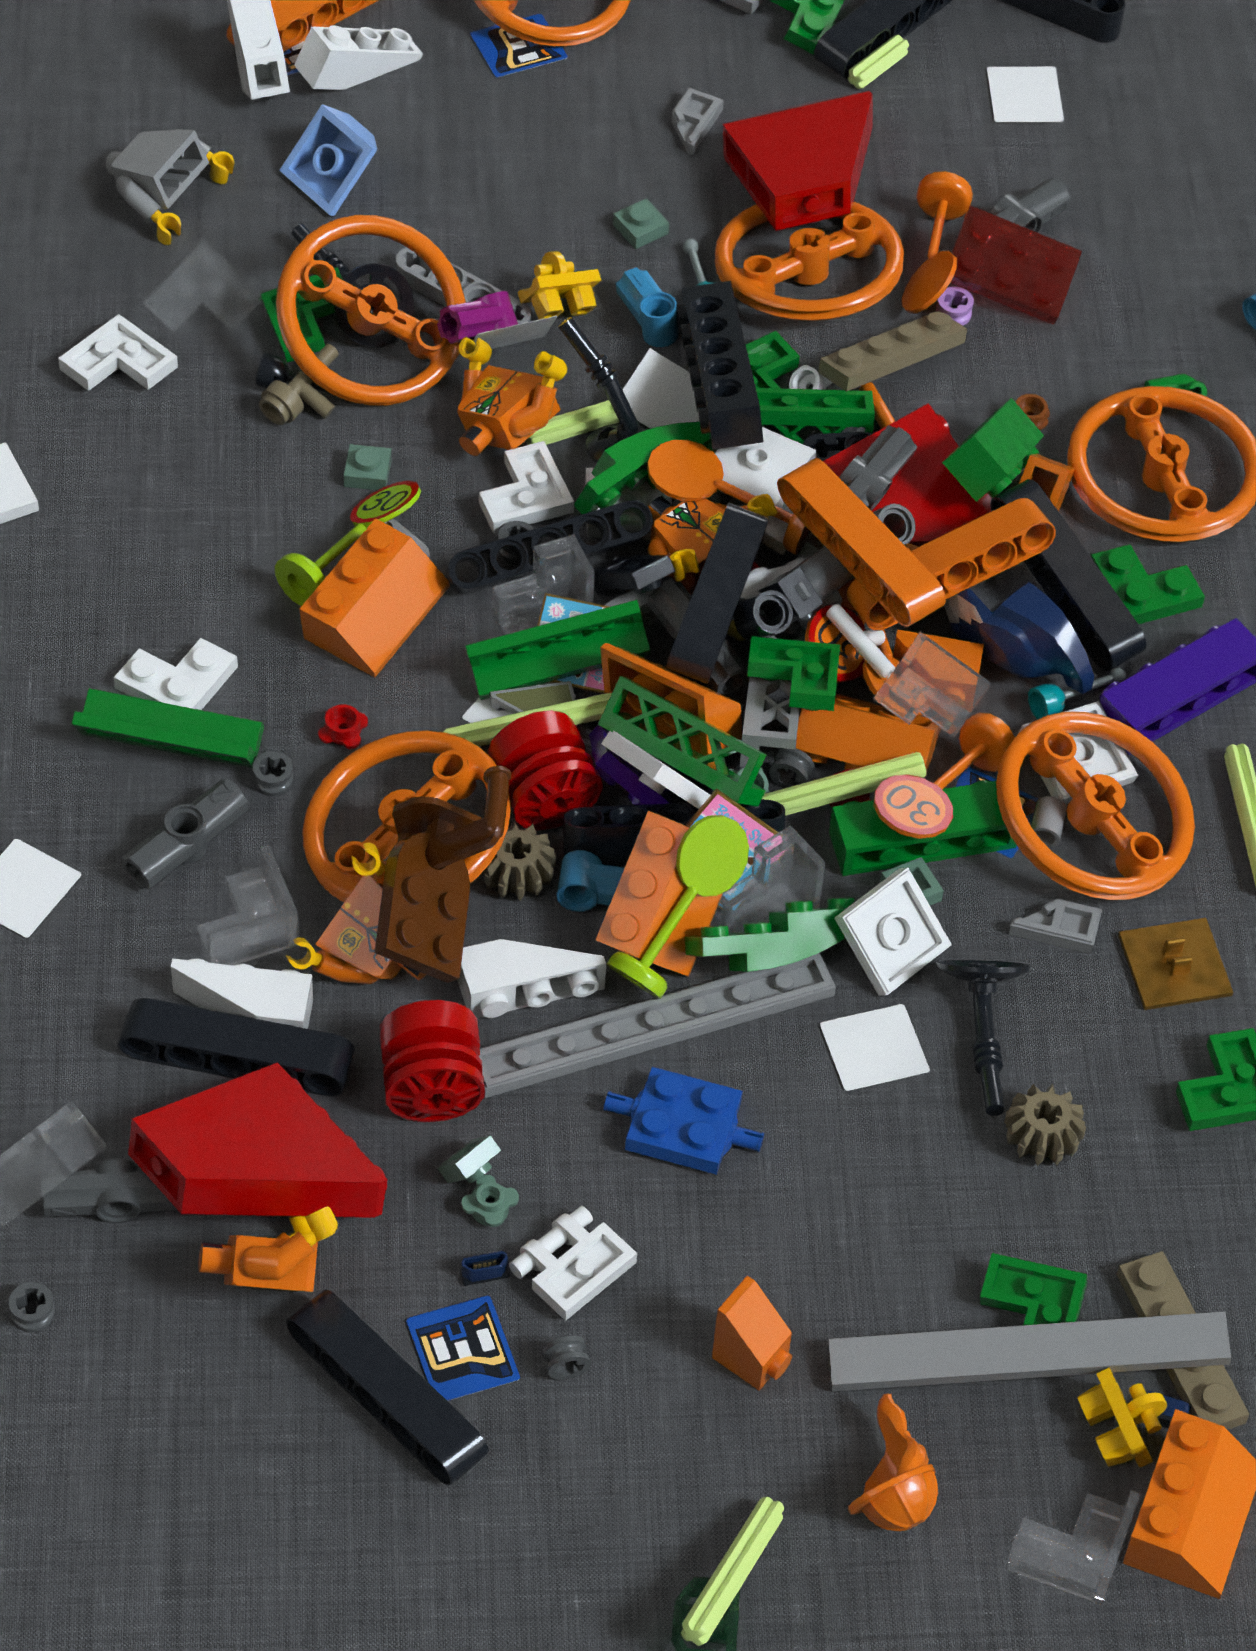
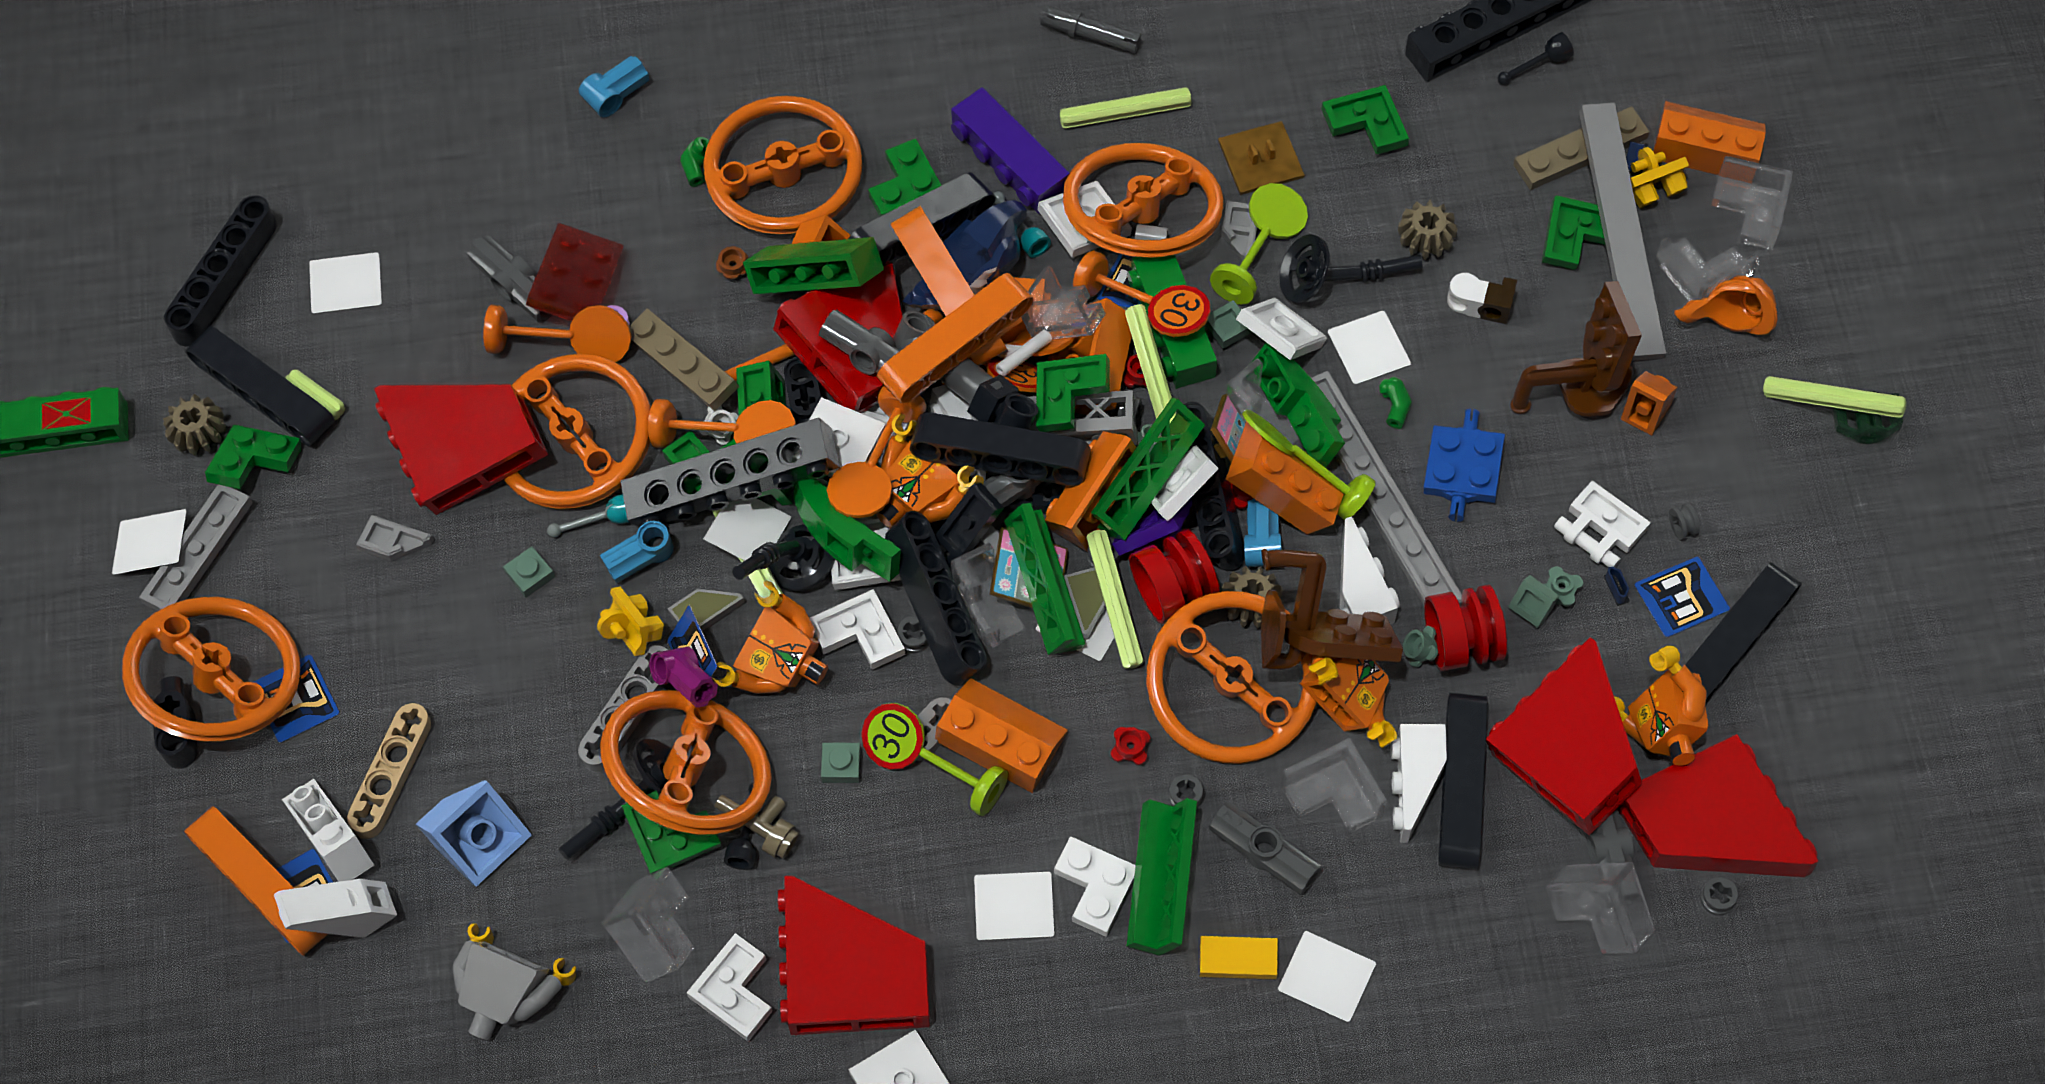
camera: 90 degrees left, 10 degrees up
none -> tan beam [347,703,431,839]
none -> orange piece [648,399,796,449]
none -> tile [667,588,745,631]
none -> red slope [778,876,930,1035]
none -> white sticker [974,872,1054,940]
none -> yellow tile [1200,936,1278,979]
none -> lime piece [1210,183,1308,305]
none -> green arm [1379,377,1412,429]
none -> leg [1447,273,1518,325]
none -> reddish brown plate [1510,281,1642,417]
none -> red slope [1618,734,1819,877]
none -> clear panel [1655,237,1760,301]

